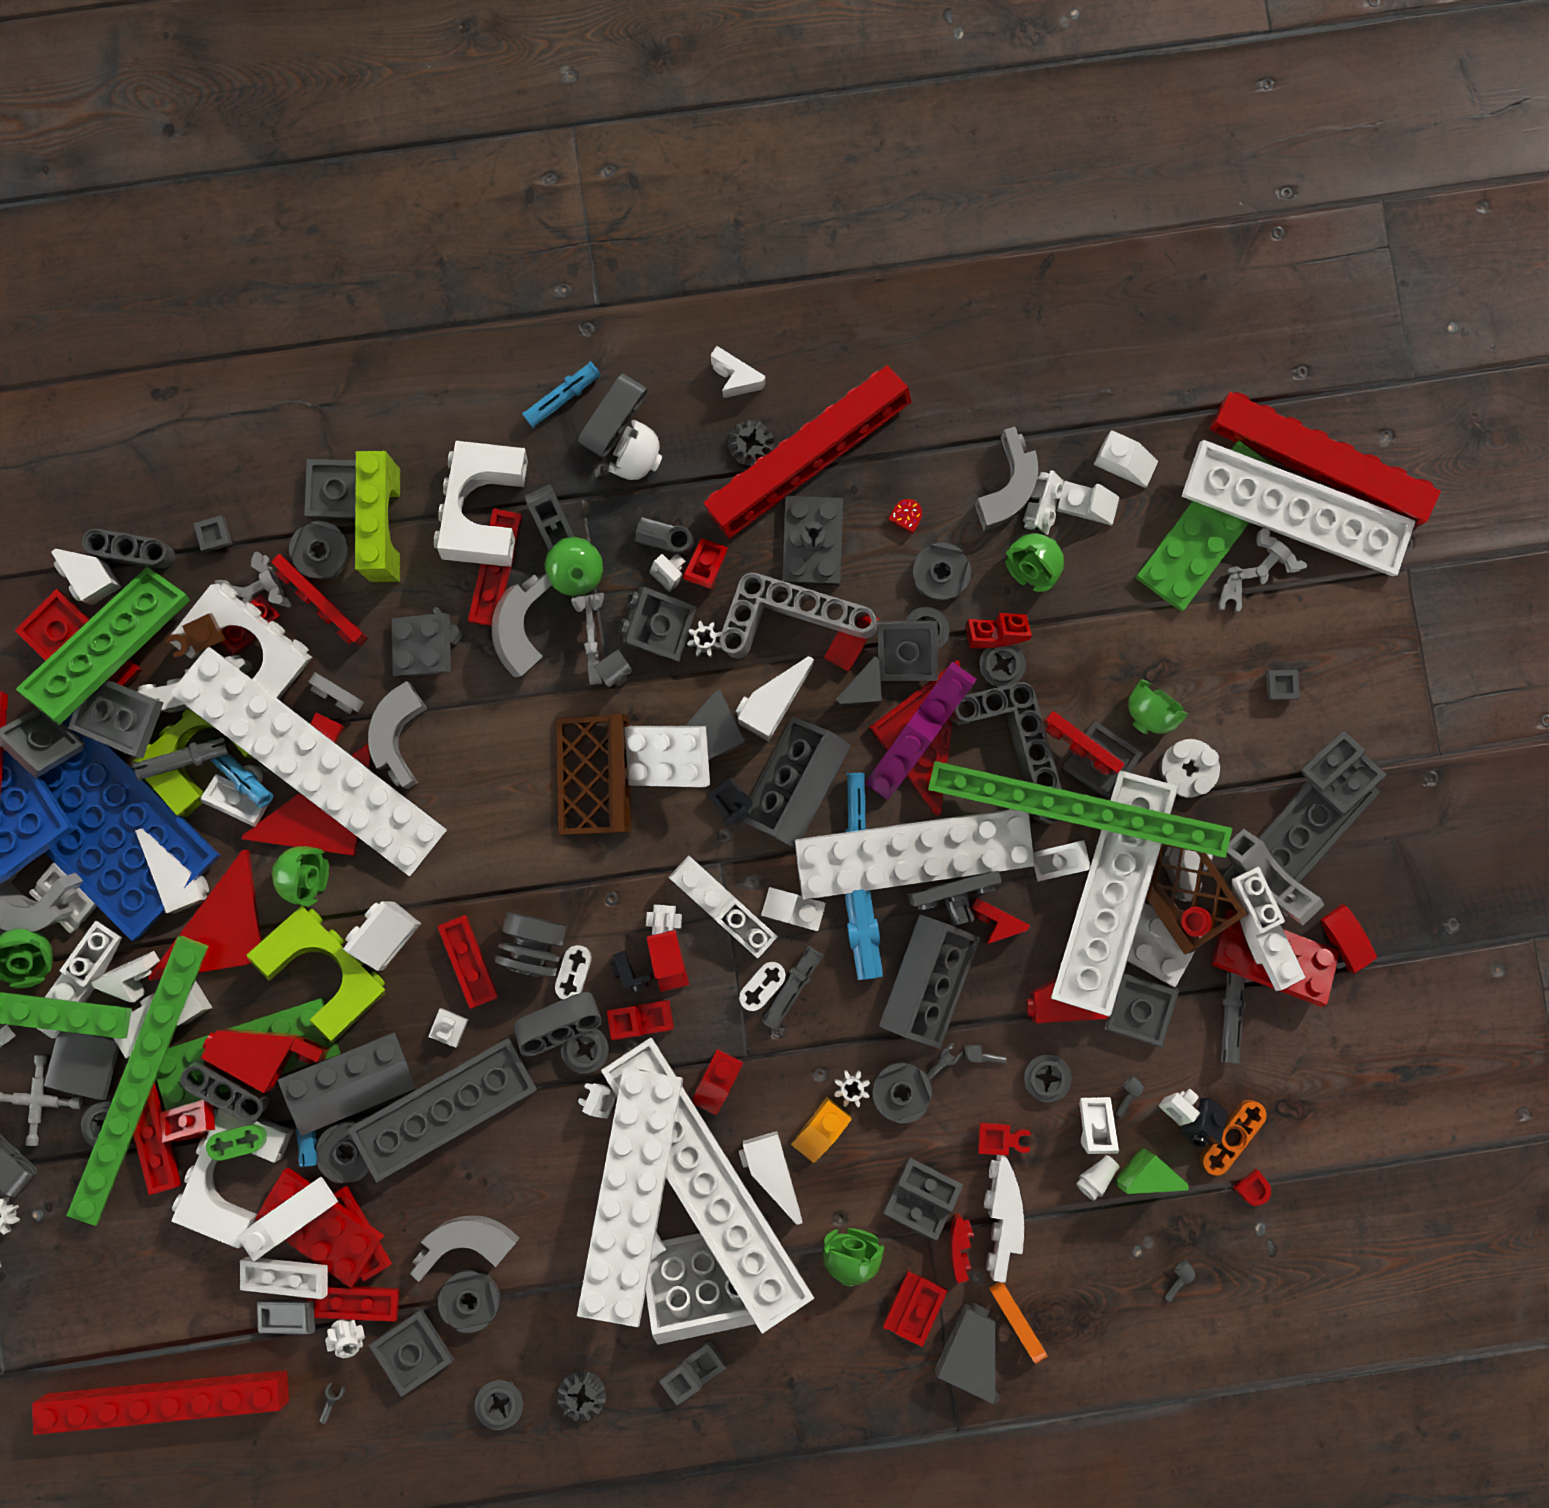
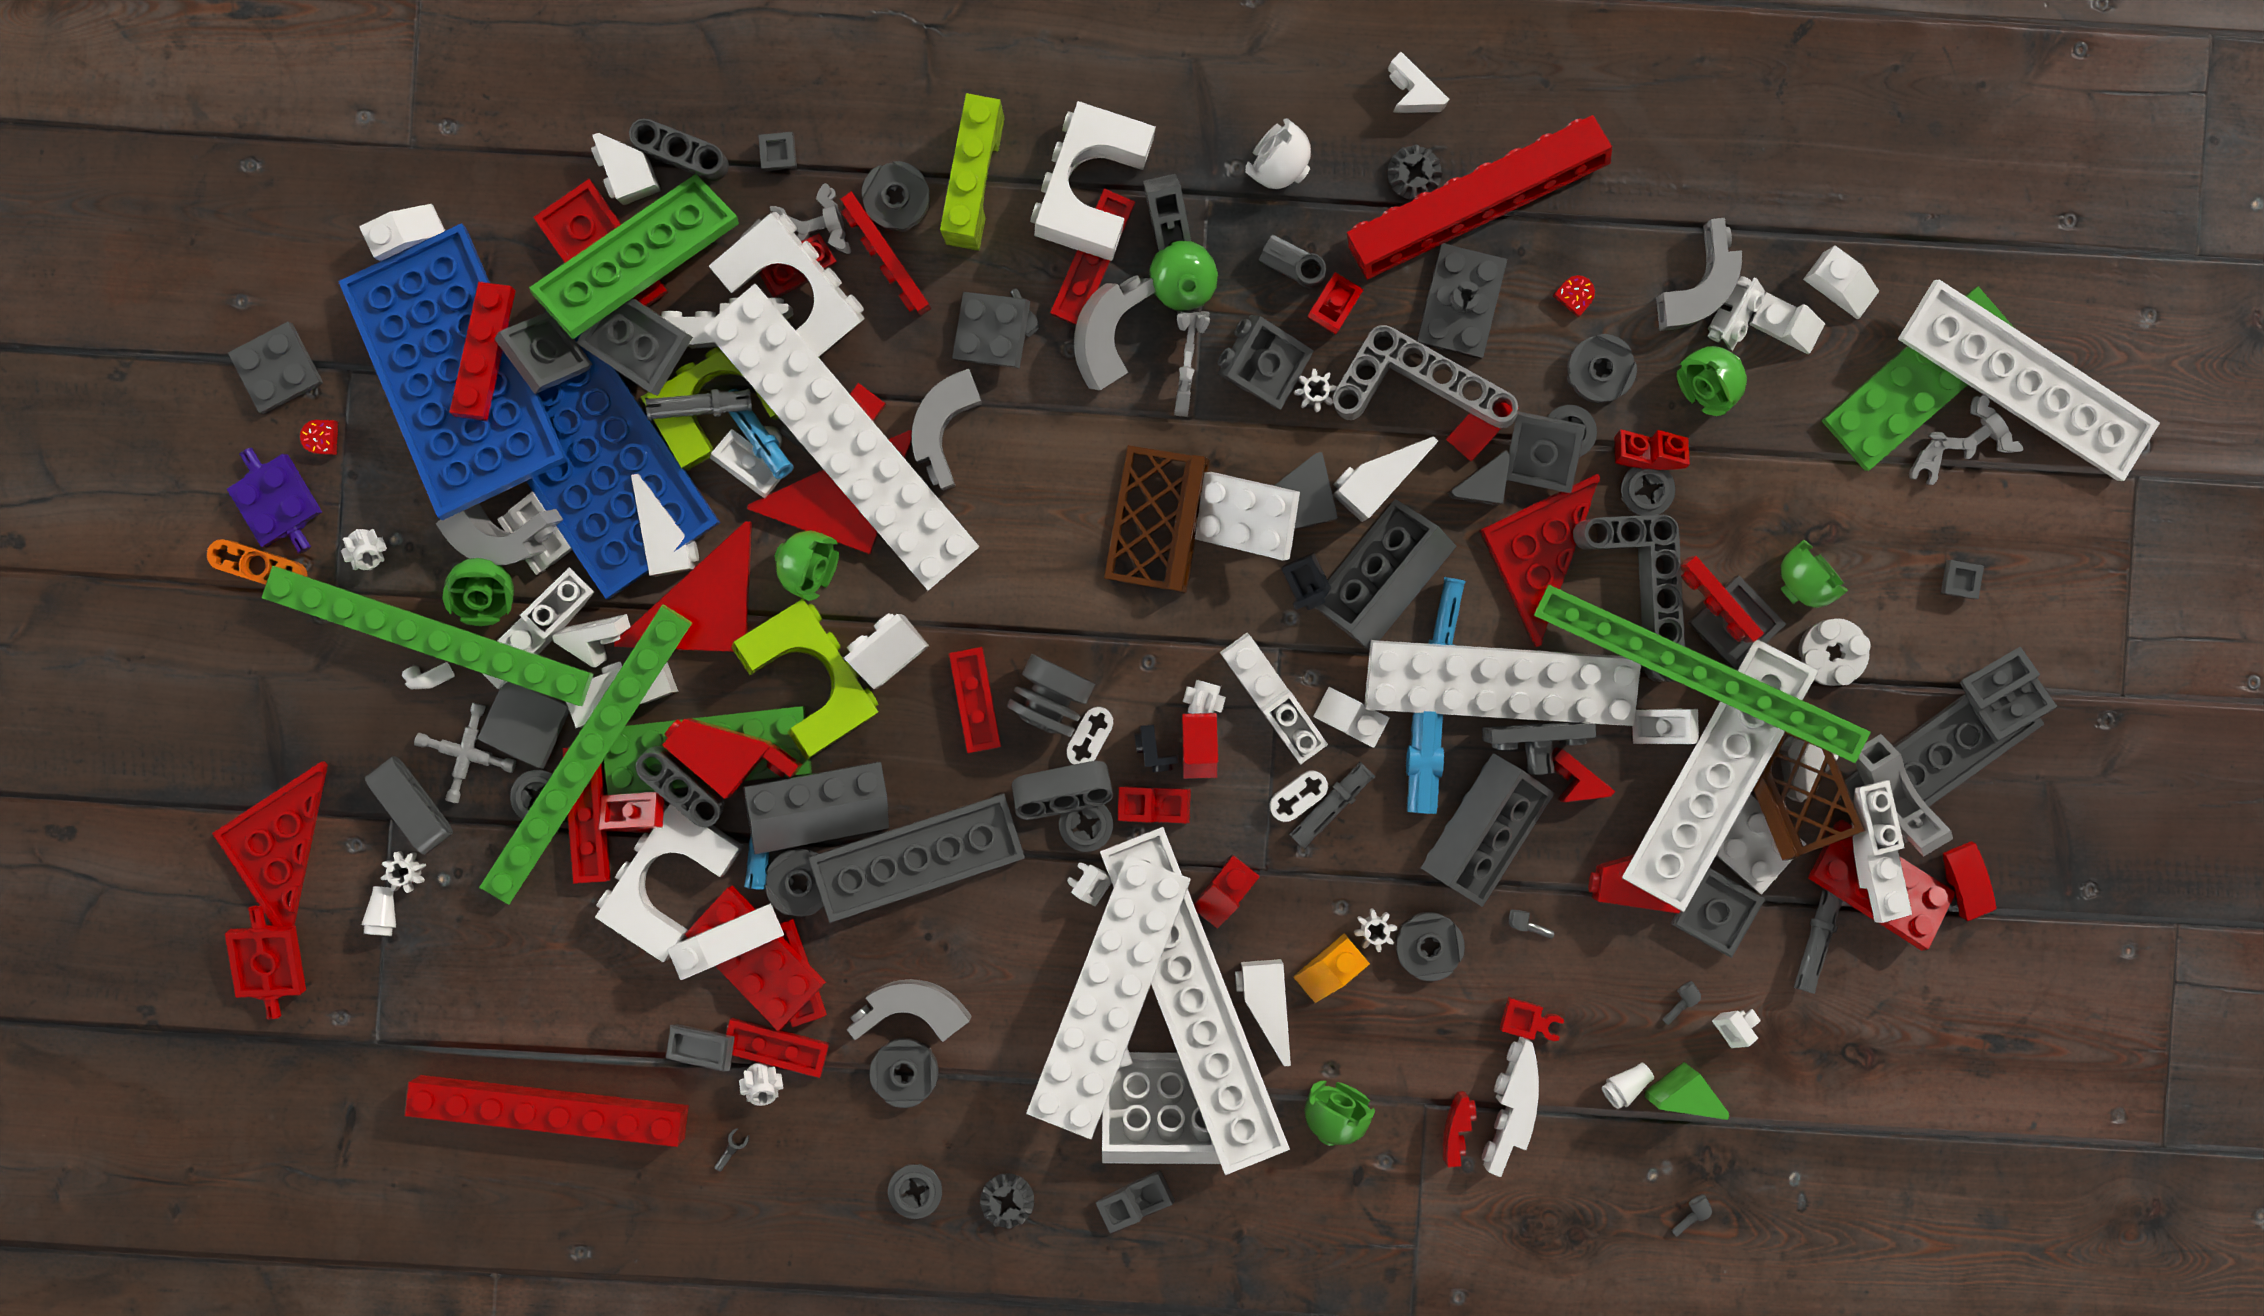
camera: 15 degrees right, 5 degrees up
reddish brown plate [166,613,226,657] -> none
bright green beam [206,1124,267,1161] -> none
white plate [240,1257,328,1299] -> none
dark grey plate [304,459,356,520] -> none
light grey plate [308,672,365,714] -> none
dark grey plate [368,1308,454,1397] -> none
white tile [428,1008,469,1048] -> none
dark azure pin [522,361,601,428] -> none
dark grey beam [578,373,648,458] -> none
dark grey piece [593,650,633,688] -> none
white tile [649,553,686,592] -> none
magenta bracket [865,662,977,800] -> none
dark grey slope [882,1158,963,1242] -> none
red plate [883,1270,948,1347] -> none
dark grey hand [926,1043,963,1080] -> none
dark grey slope [935,1303,995,1404] -> none
orange beam [989,1282,1048,1365] -> none
dark grey gear [1024,1054,1072,1102] -> none
white slope [1079,1097,1119,1154] -> none
black bracket [1180,1097,1228,1147] -> none
red plate [1181,906,1212,937] -> none
orange beam [1200,1100,1267,1176] -> none
red brick [1209,392,1441,528] -> none
red tile [1233,1168,1271,1206] -> none

